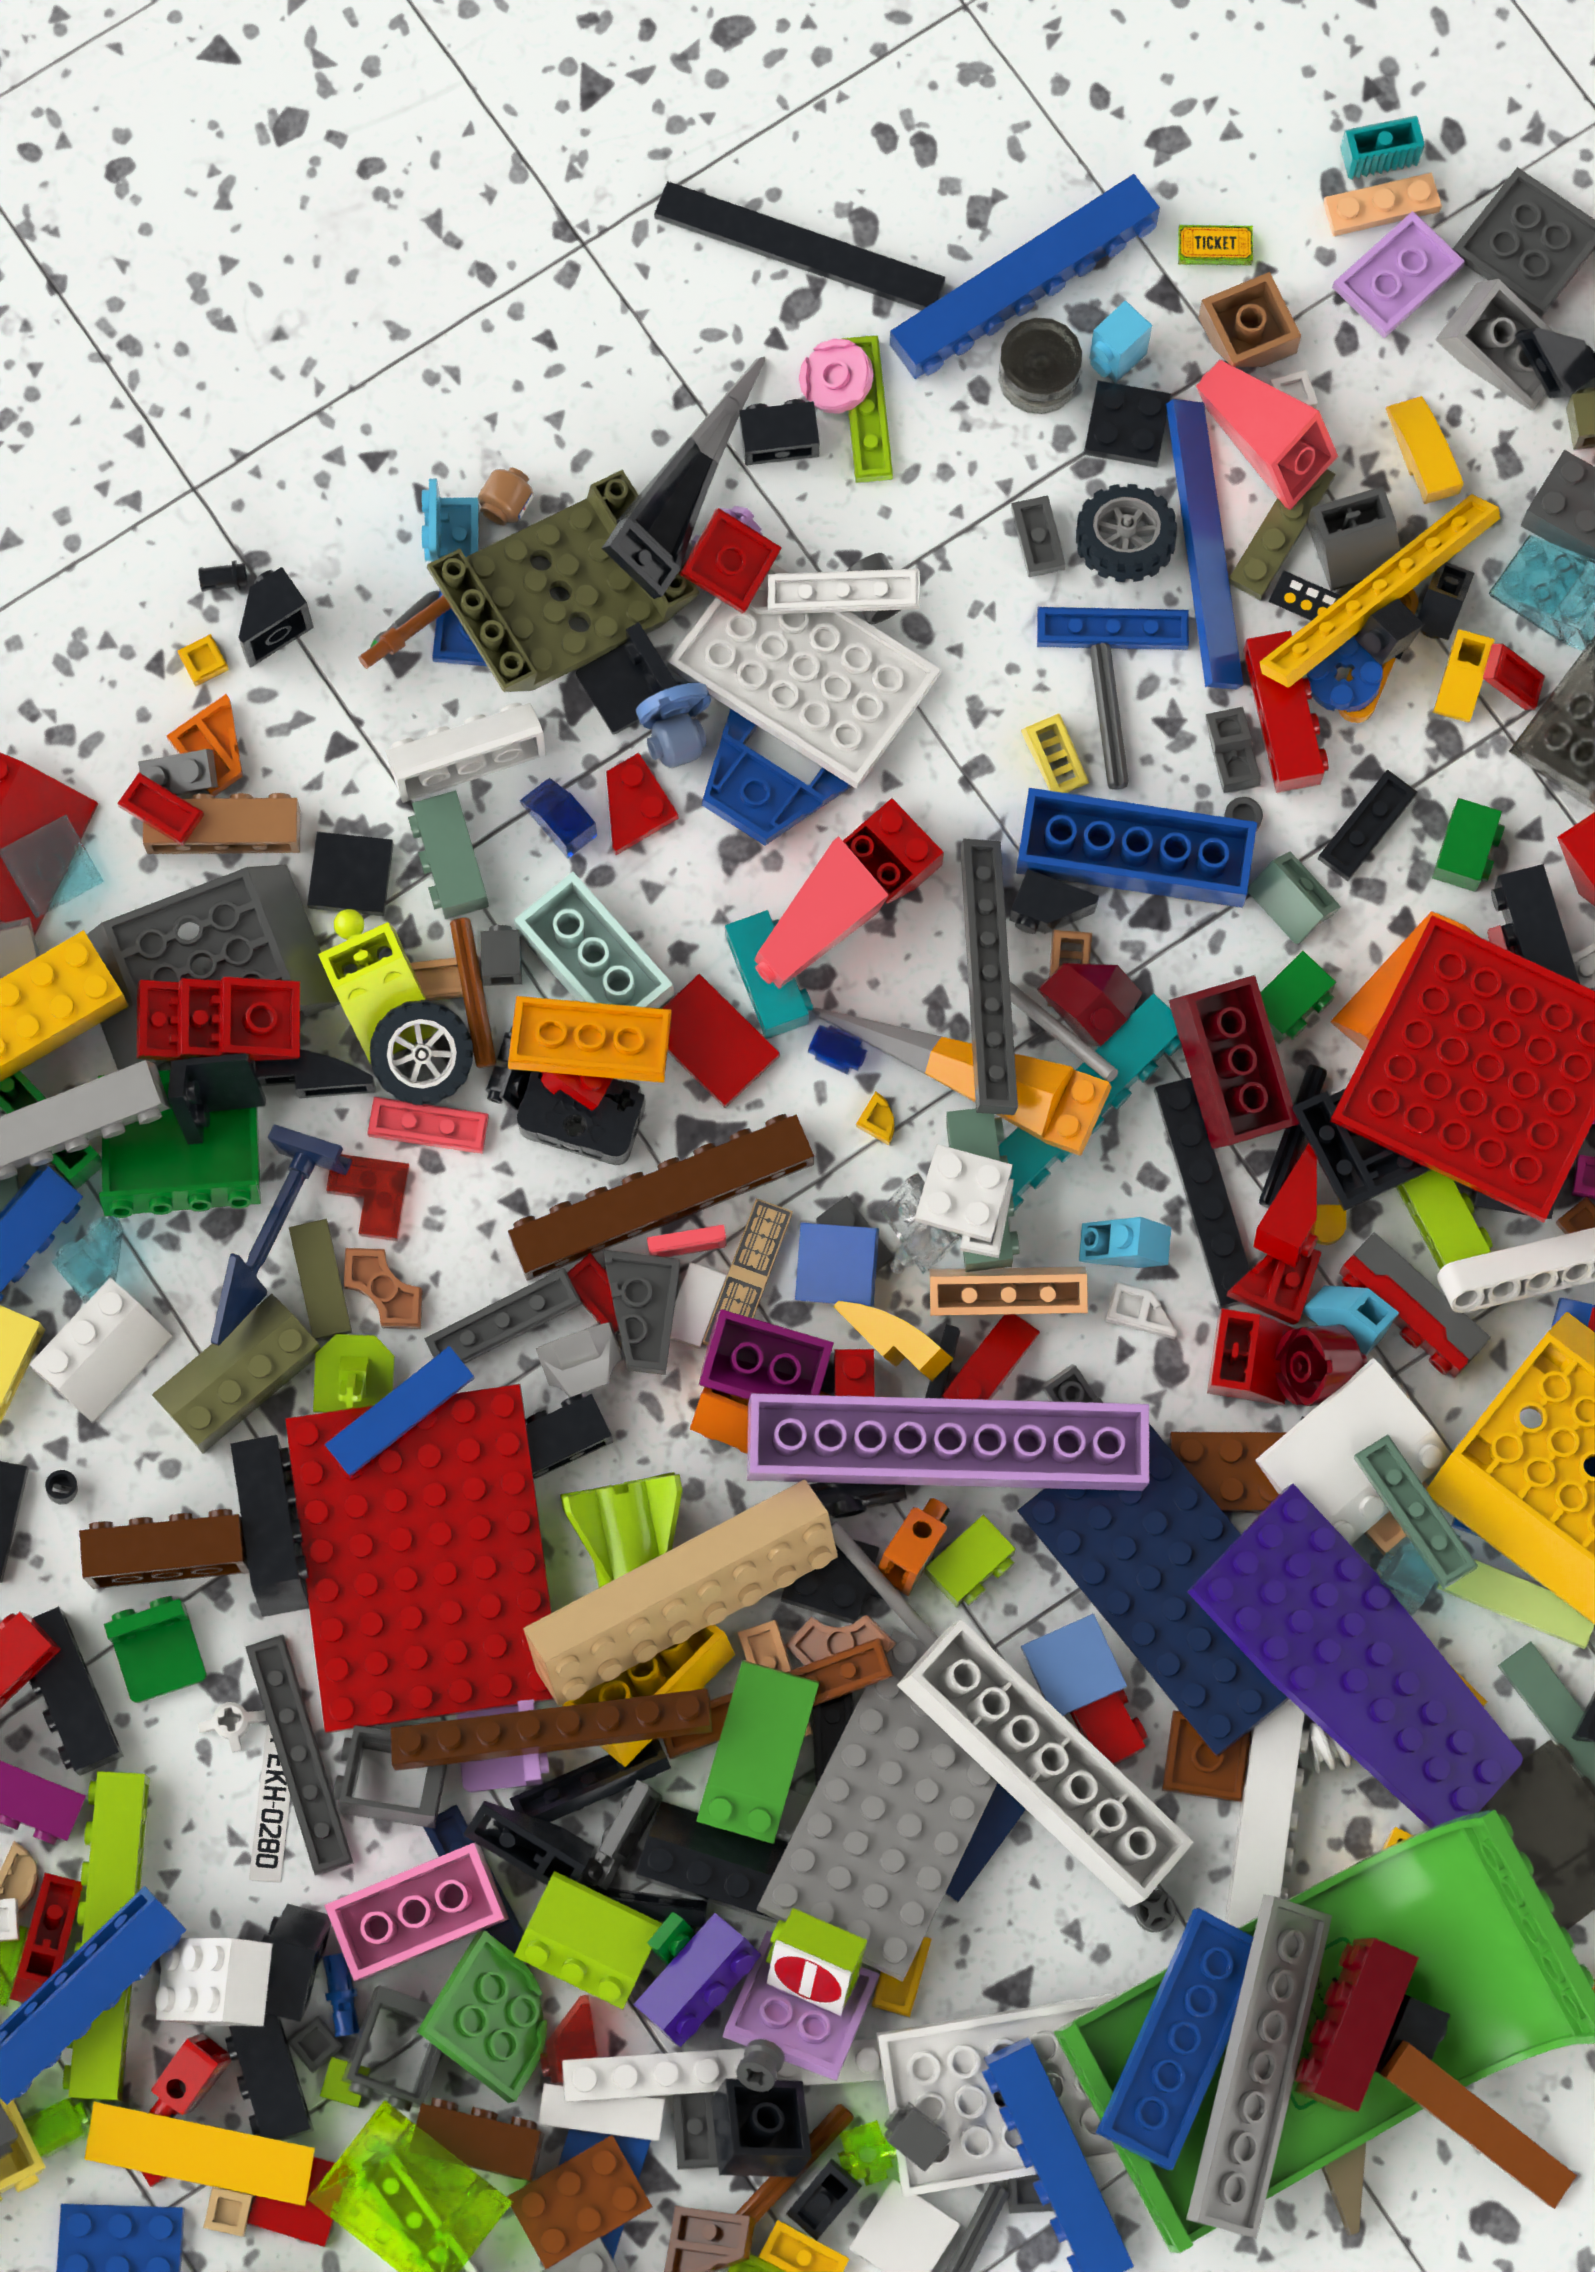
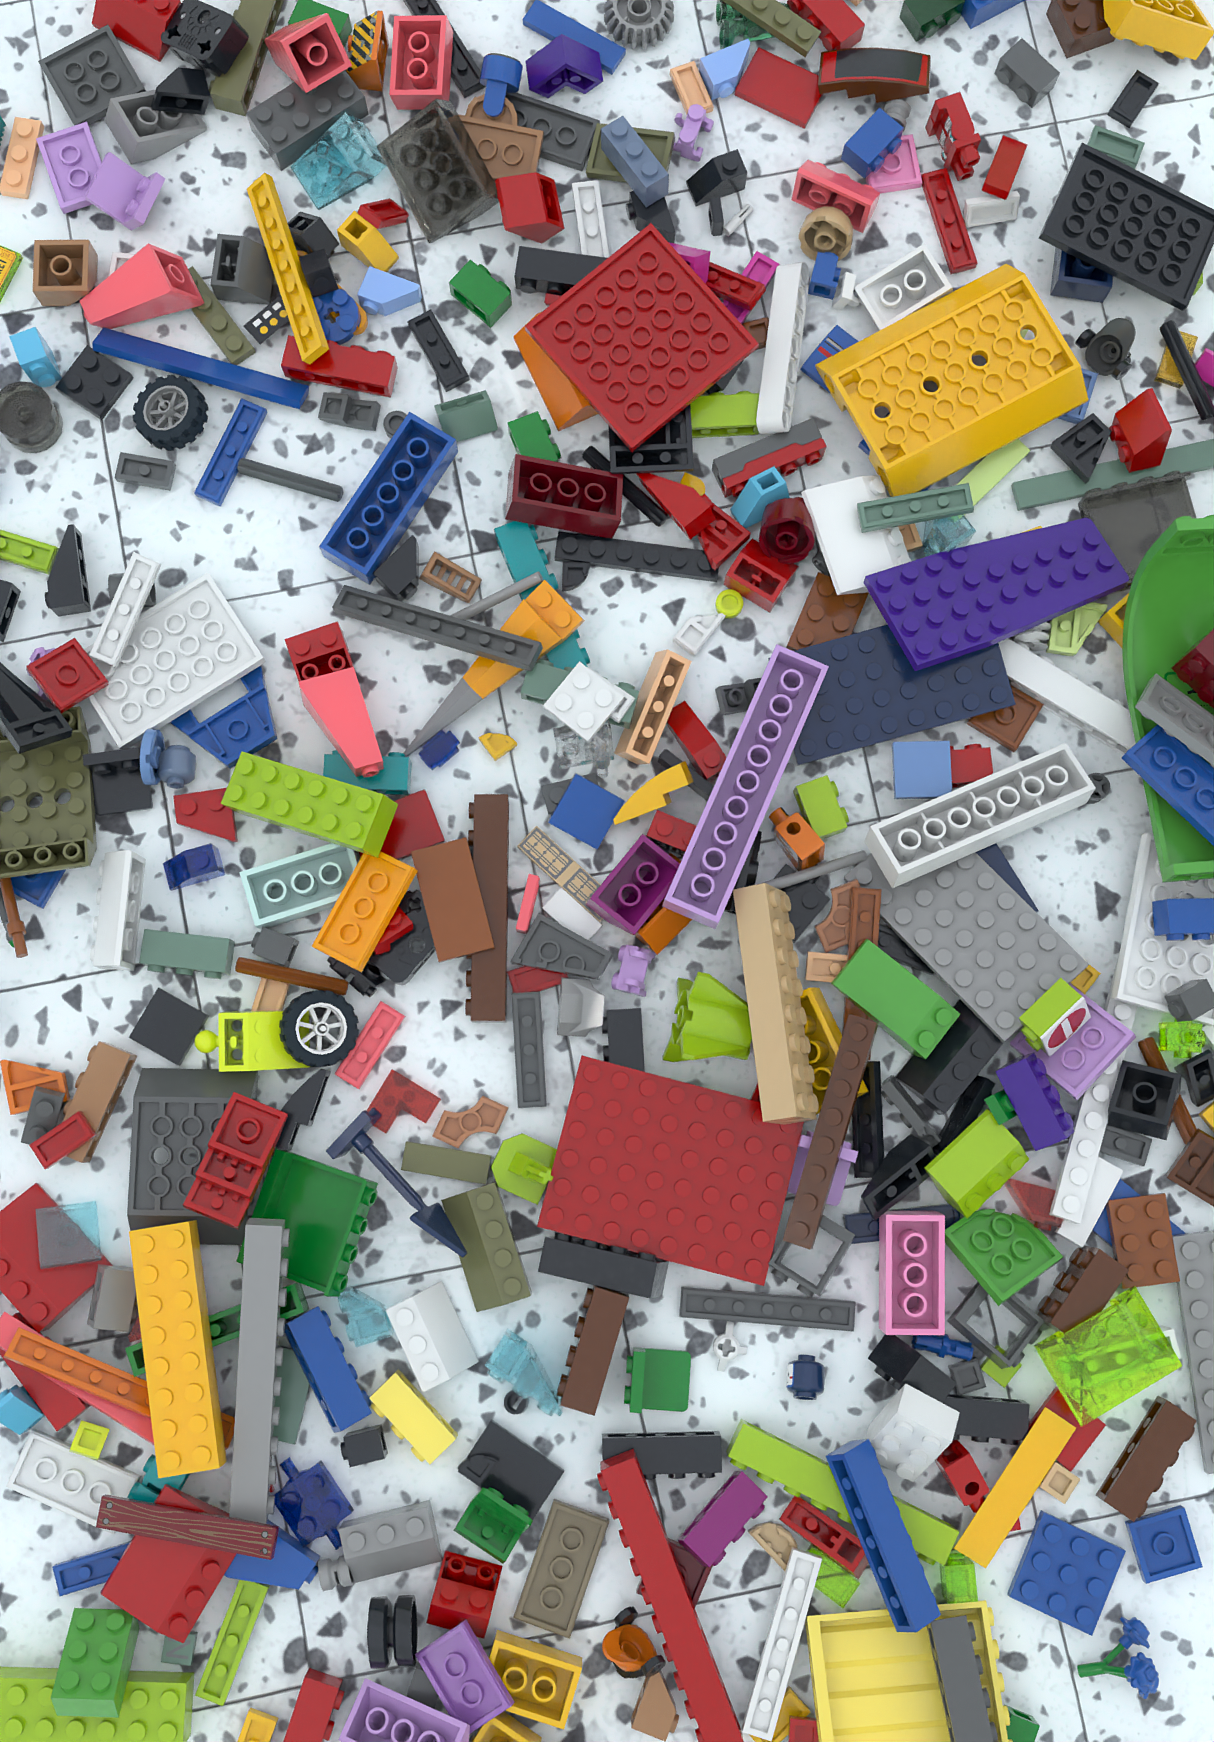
camera: 70 degrees left, 5 degrees up
black bracket [168,1053,266,1145] -> none
white sticker [249,1725,290,1883] -> none
blue tile [325,1346,475,1477] -> none
dark grey wheel [736,2039,785,2092] -> none
light yellow slope [1021,713,1089,793] -> none
dark red slope [1037,963,1142,1047] -> none
medium azure slope [1079,1217,1171,1268] -> none
yellow slope [1386,396,1464,505] -> none
none -> black slope [45,524,91,617]
none -> lavender bracket [85,152,165,230]
none -> lime brick [221,751,398,858]
none -> light blue slope [357,266,422,316]
none -> dark orange tile [411,837,495,963]
none -> clear light blue slope [485,1328,563,1416]
none -> black tile [562,562,590,591]
none -> lavender piece [611,945,656,997]
none -> neon yellow tile [715,589,743,619]
none -> dark blue head [786,1355,825,1400]
none -> yellowish green wing [1046,602,1108,657]

